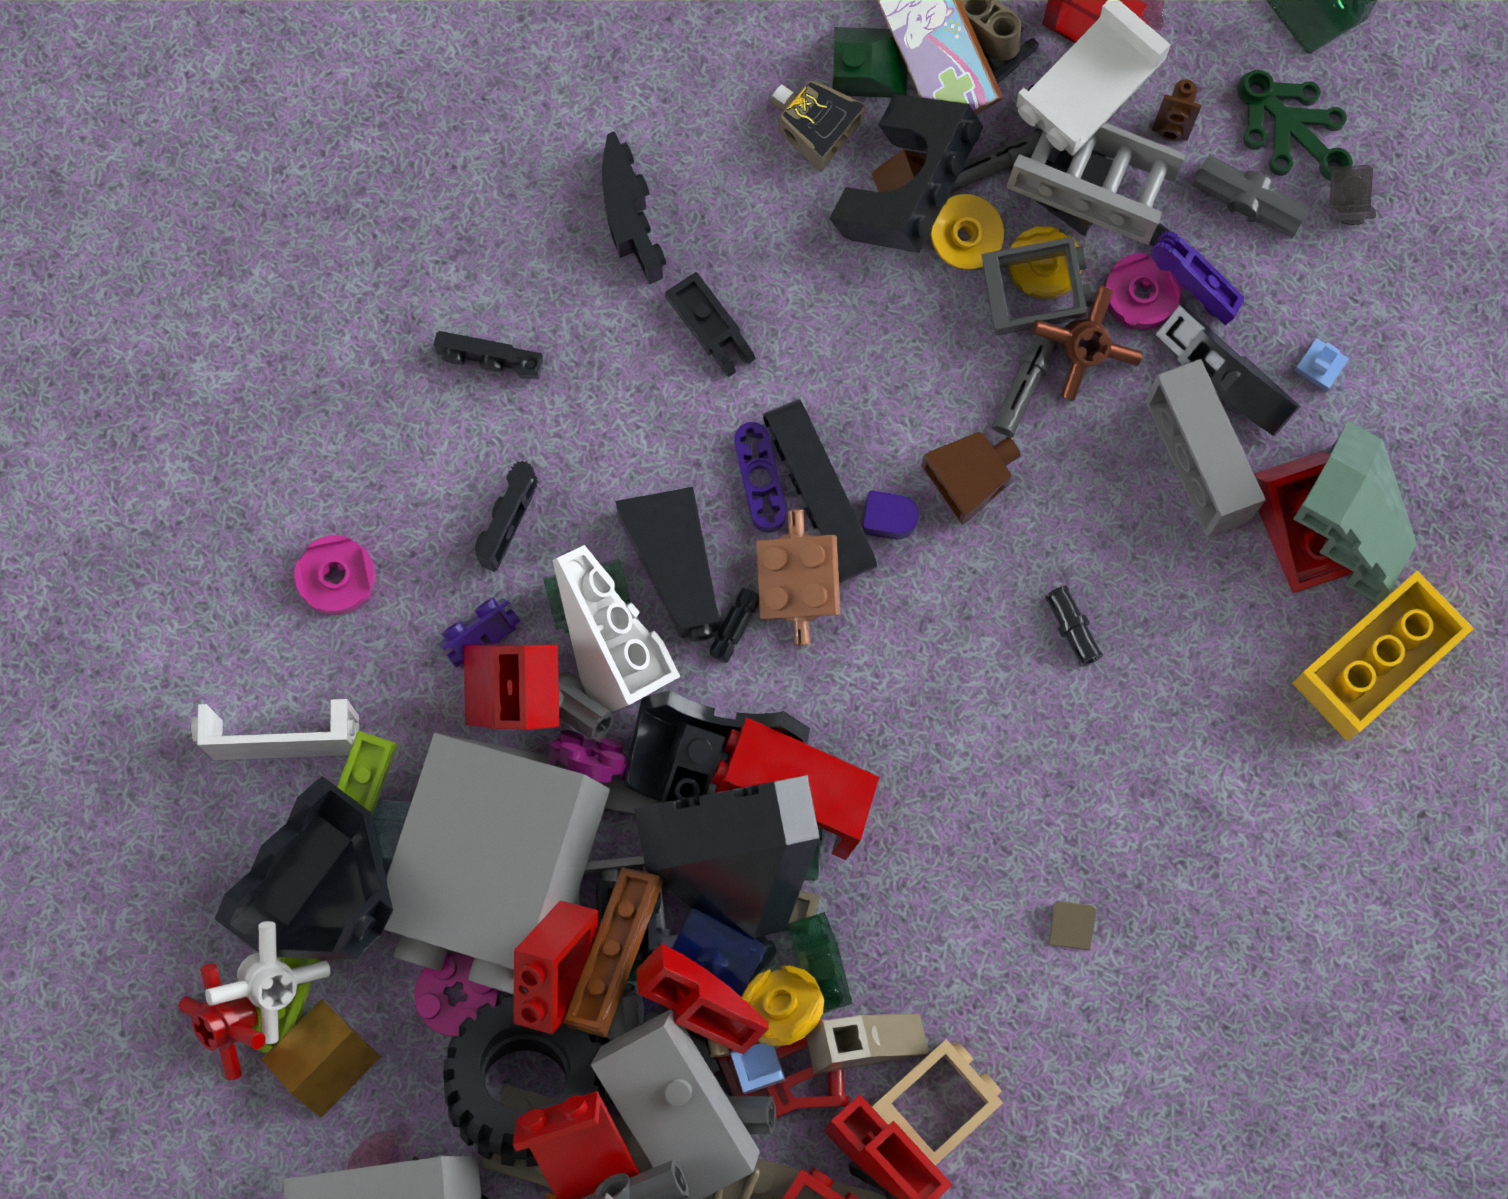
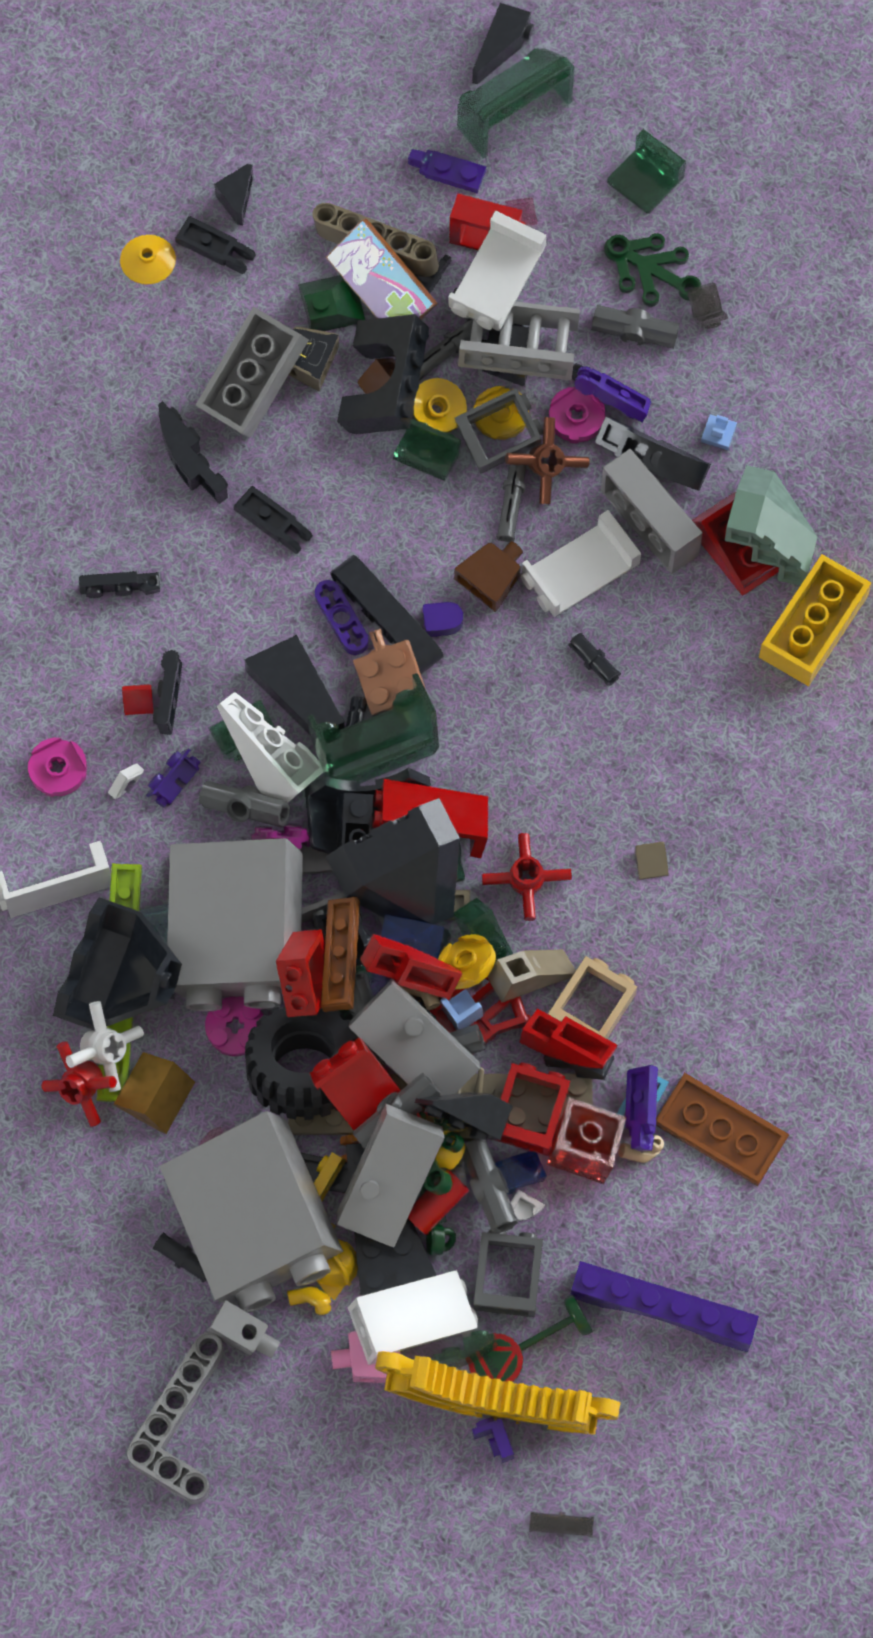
camera: 15 degrees left, 5 degrees down
red slope [463,644,560,730] -> none
reddish brown hinge [1152,79,1202,141] -> none
none -> white tile [108,763,144,799]
none -> red slope [122,684,154,715]
none -> light grey brick [195,306,309,437]
none -> clear green windscreen [307,673,439,784]
none -> clear green bracket [393,419,461,481]
none -> red bar [482,833,572,921]
none -> white panel [521,510,641,617]

